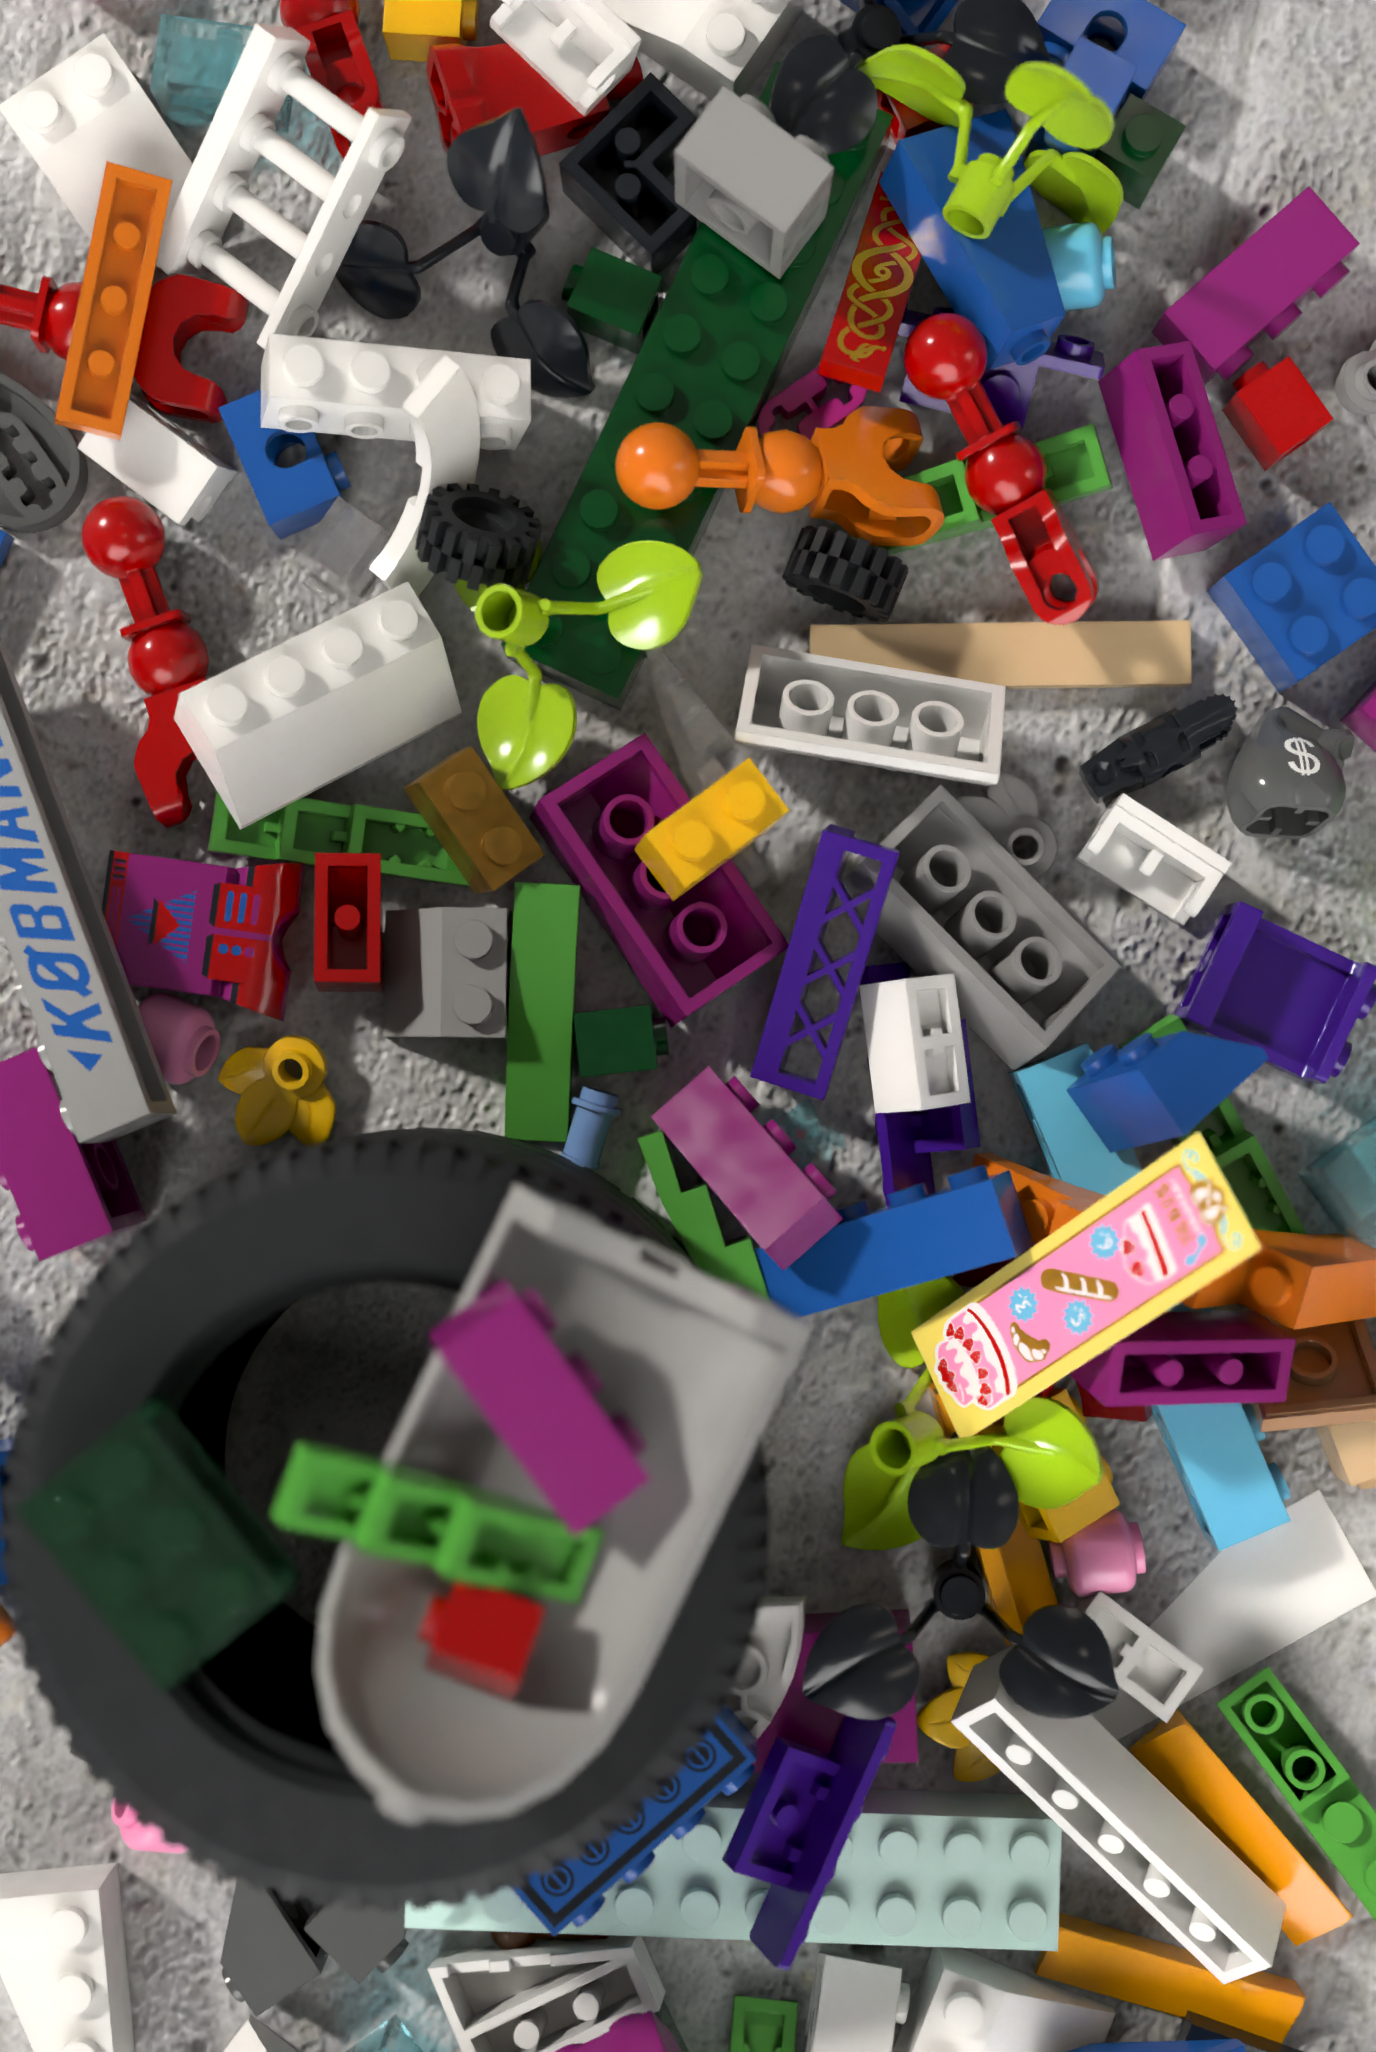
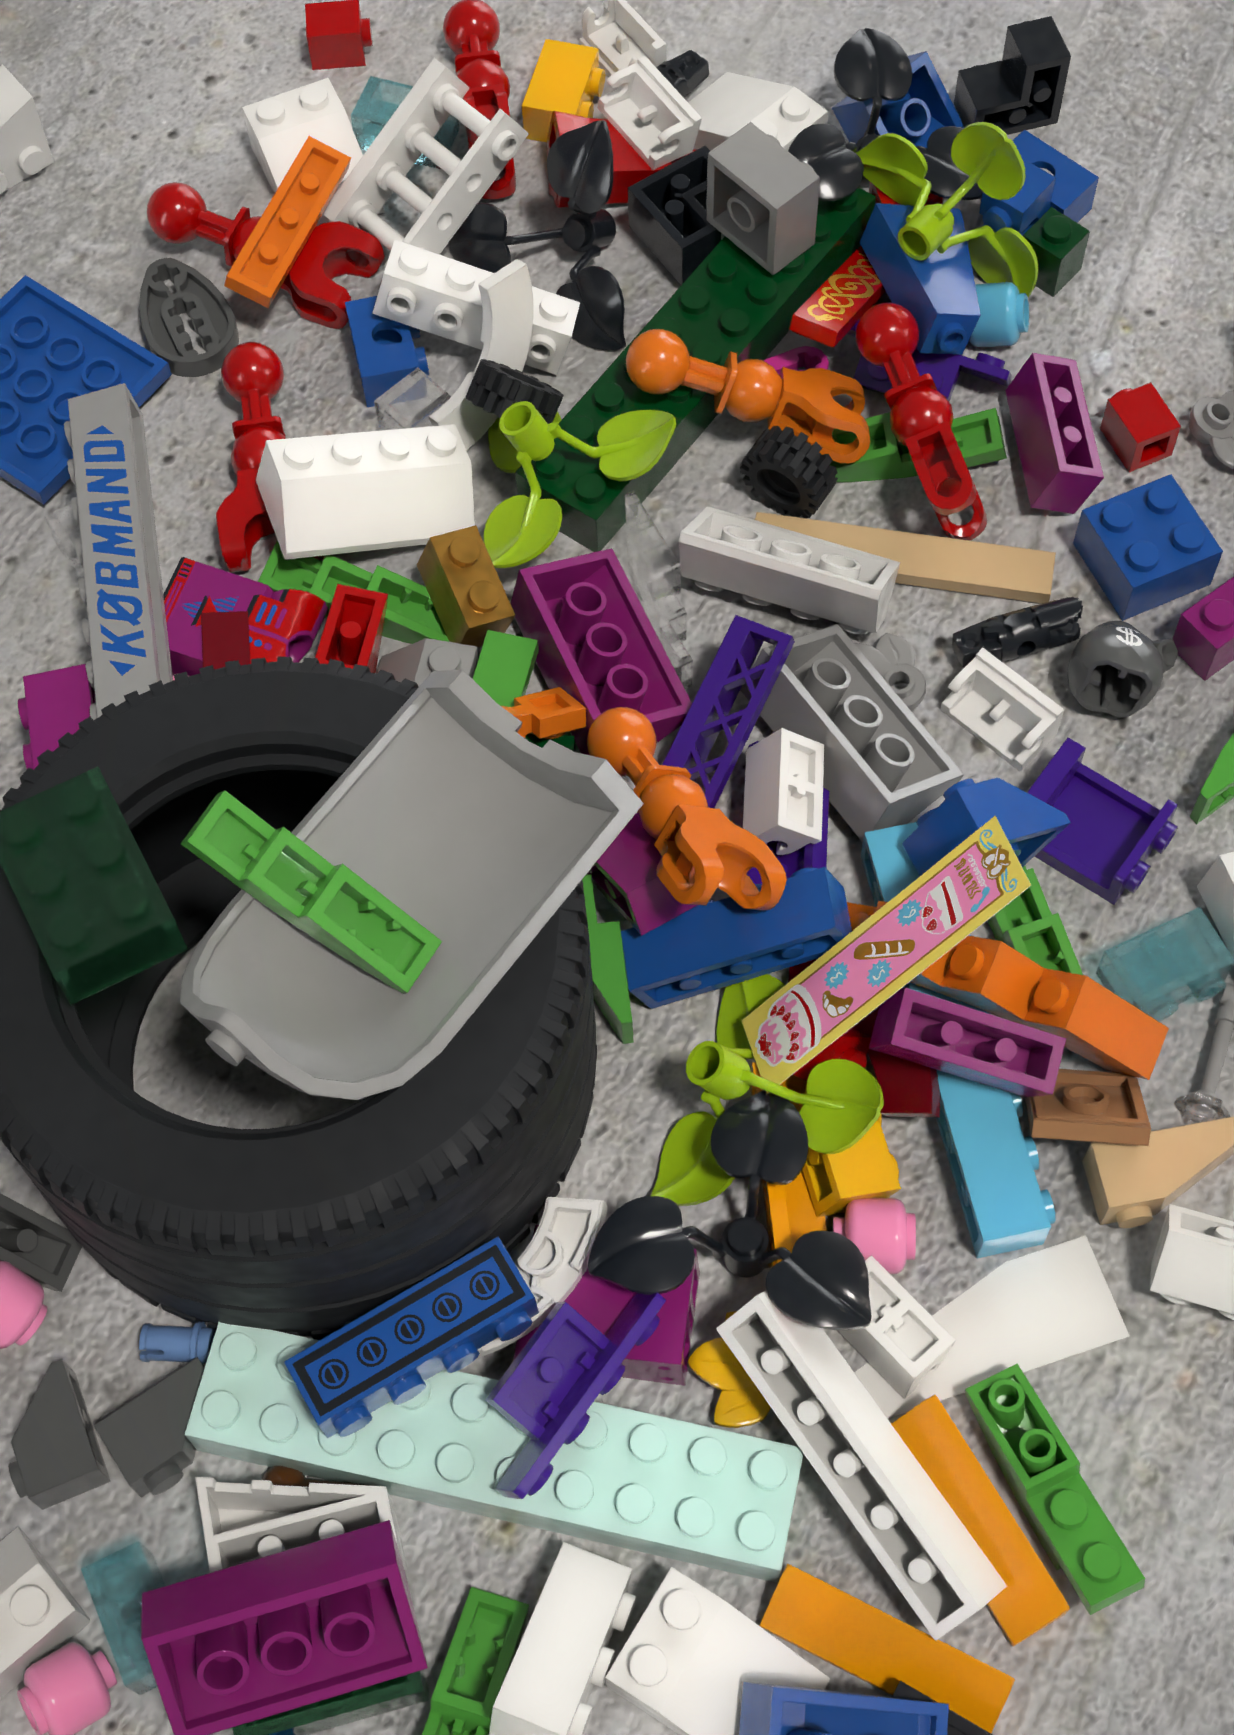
camera: 15 degrees right, 25 degrees down
white hinge [77,394,238,526] -> none
red brick [417,1581,546,1701] -> none
magenta brick [429,1278,651,1537] -> none
dark green brick [561,247,663,354] -> none
yellow brick [634,757,790,902] -> none
magenta brick [1152,186,1360,385] -> none
none -> dark red sticker [201,611,250,670]
none -> orange plate [501,687,586,739]
none -> orange piece [587,707,787,911]

